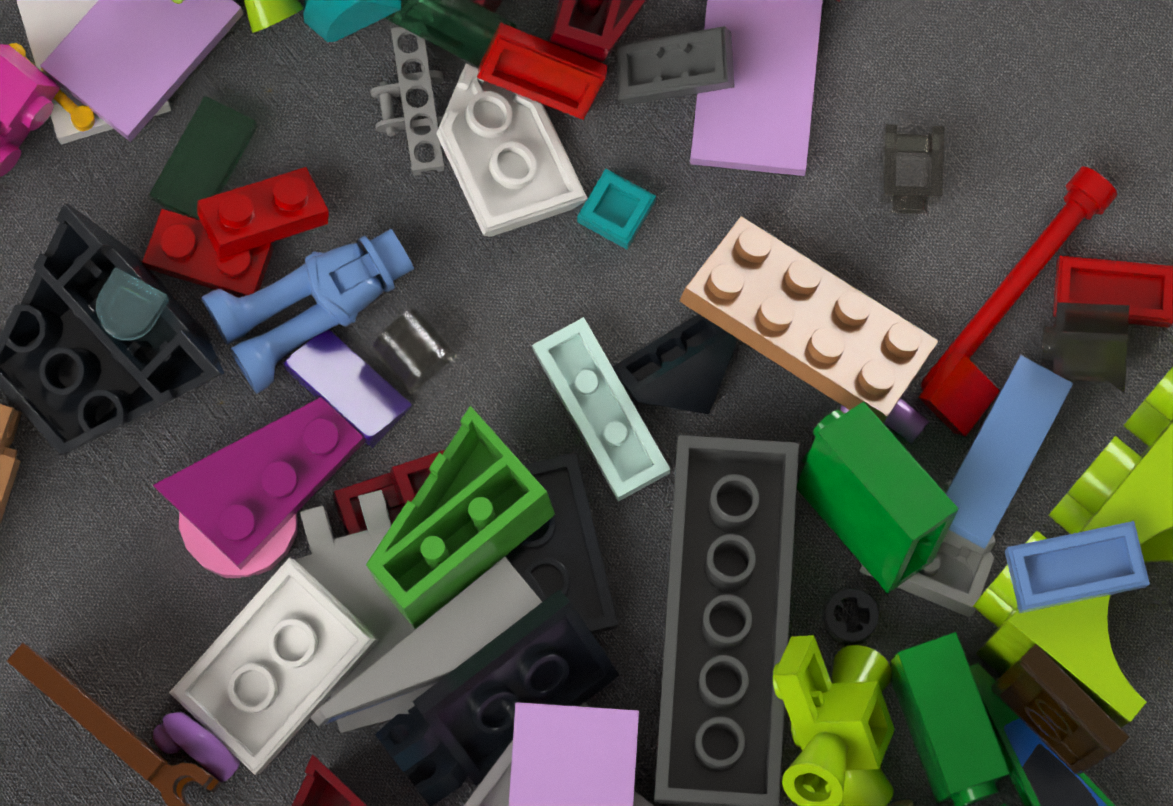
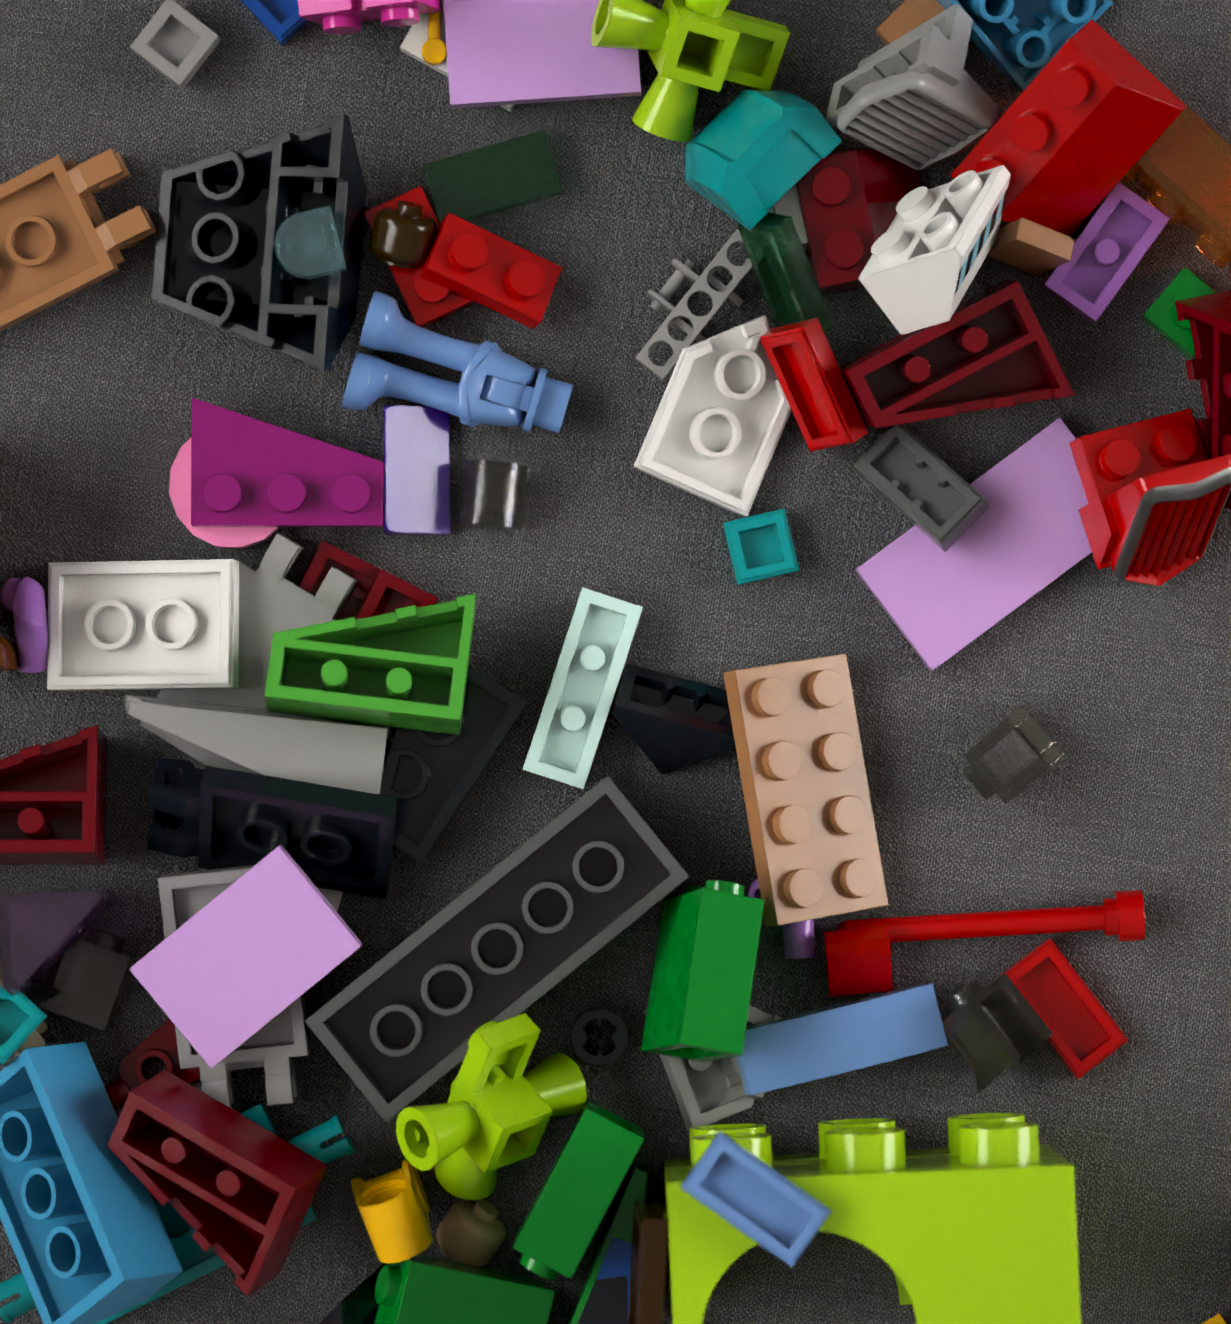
camera: 45 degrees right, 10 degrees up
none -> dark brown piece [370,201,438,269]

